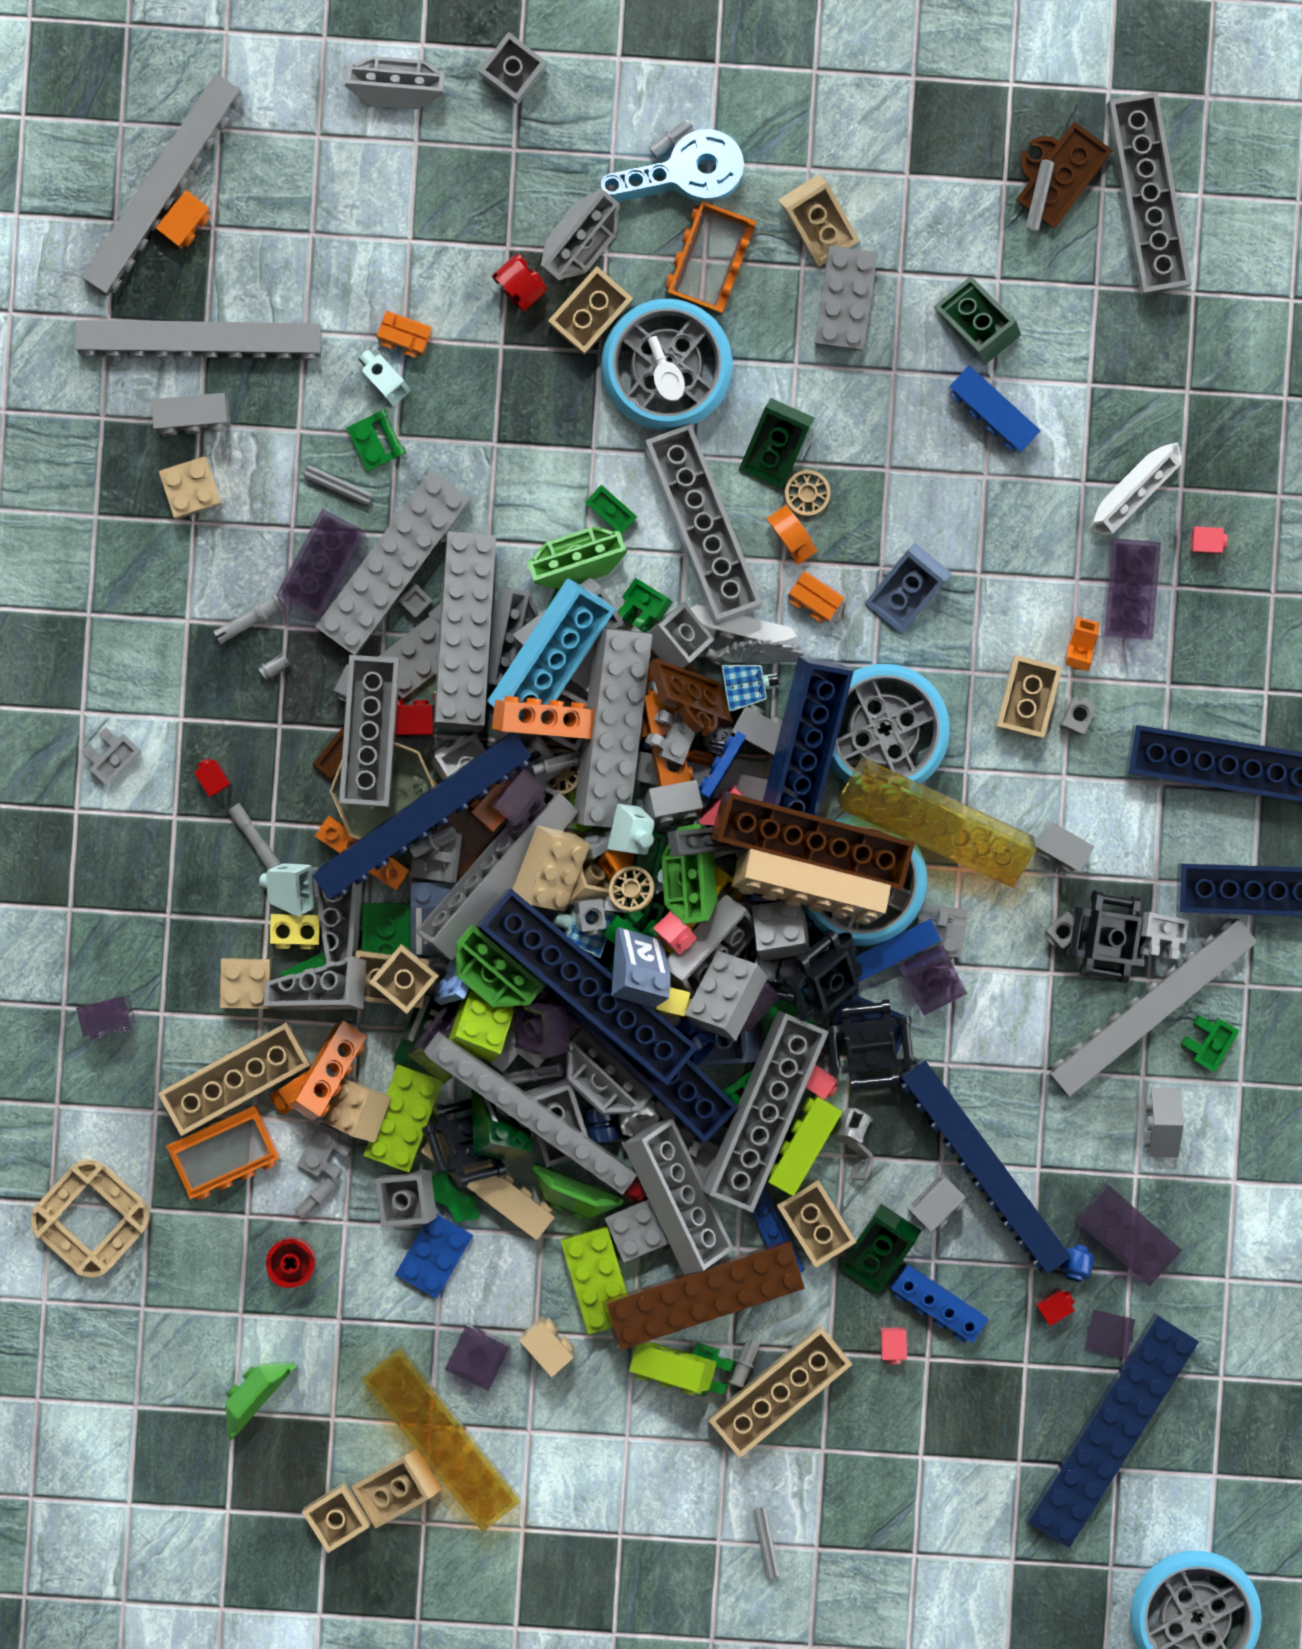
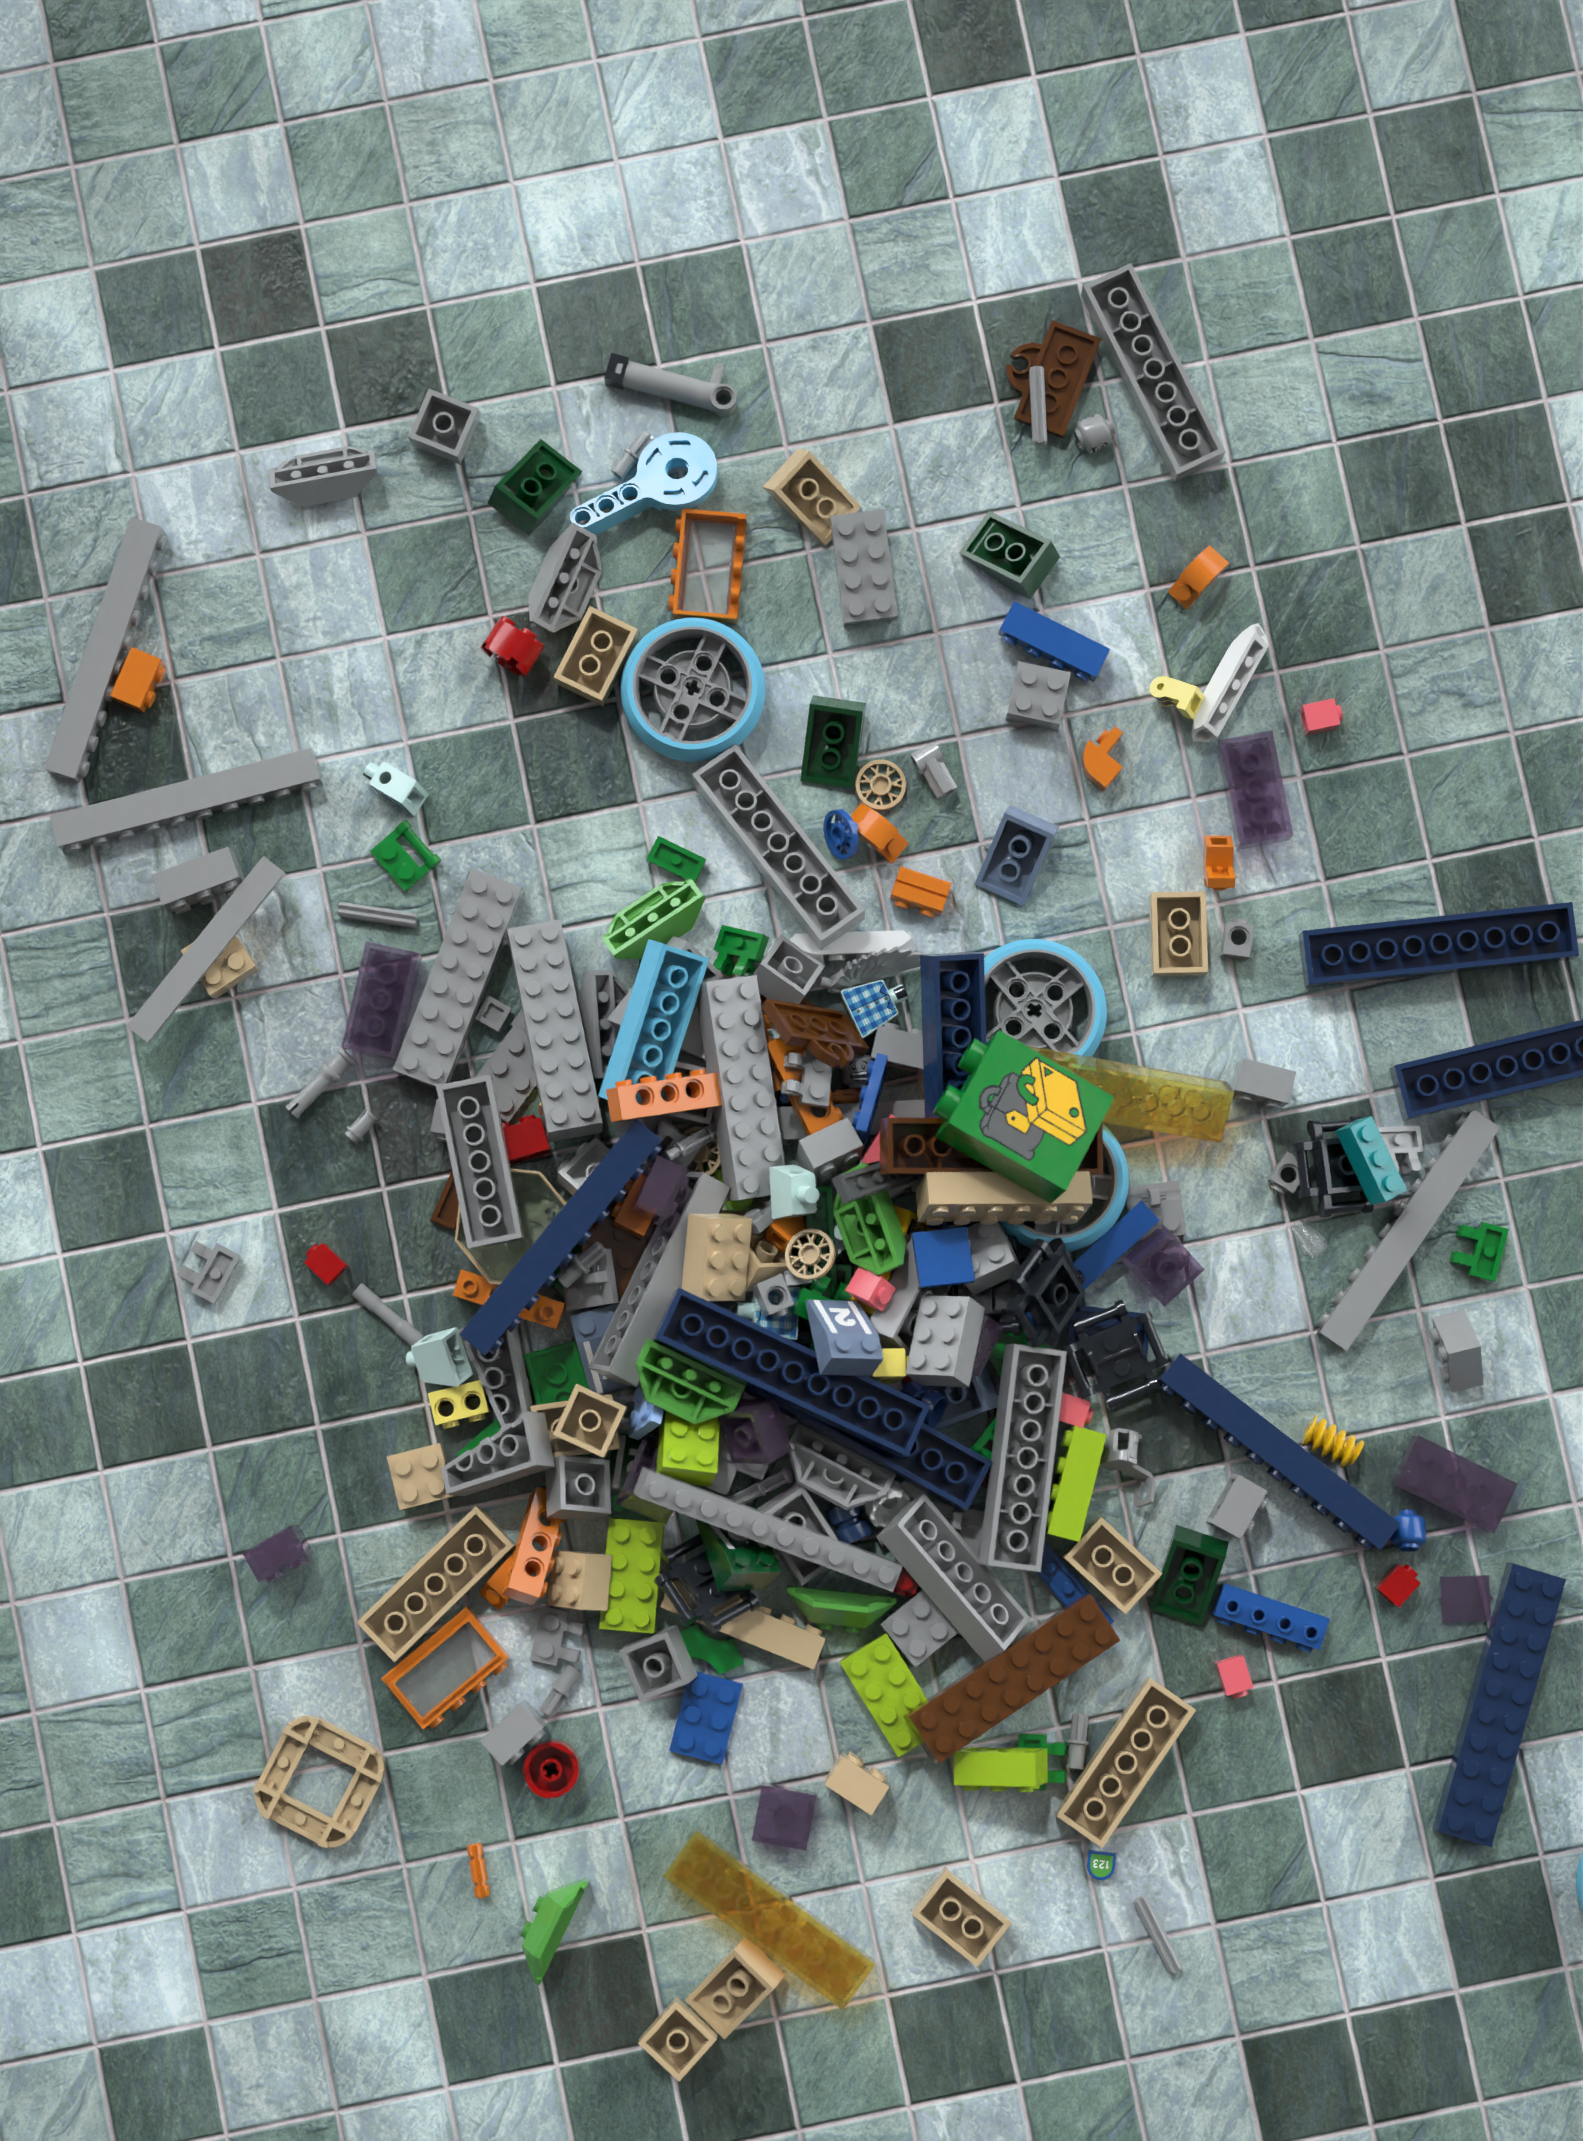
camera: 15 degrees left, 5 degrees down
orange brick [376,310,433,358] -> none
white piece [648,336,685,402] -> none
none -> light grey tile [127,856,286,1043]
none -> orange axle [467,1843,490,1898]
none -> light grey brick [480,1700,547,1766]
none -> dark green slope [488,439,583,536]
none -> light grey brick [546,1455,611,1522]
none -> light grey piece [604,353,737,417]
none -> blue wheel [823,809,859,860]
none -> light grey piece [910,742,957,799]
none -> blue tile [911,1227,975,1289]
none -> tan brick [911,1867,1012,1967]
none -> green brick [933,1030,1115,1204]
none -> light grey brick [1006,661,1071,730]
none -> light grey head [1073,414,1115,453]
none -> orange brick [1081,726,1123,792]
none -> tile [1087,1850,1116,1880]
none -> light yellow leg [1150,676,1205,720]
none -> orange brick [1168,545,1229,609]
none -> clear cone [1290,1219,1329,1260]
none -> yellow piece [1302,1414,1364,1469]
none -> teal brick [1335,1116,1407,1205]

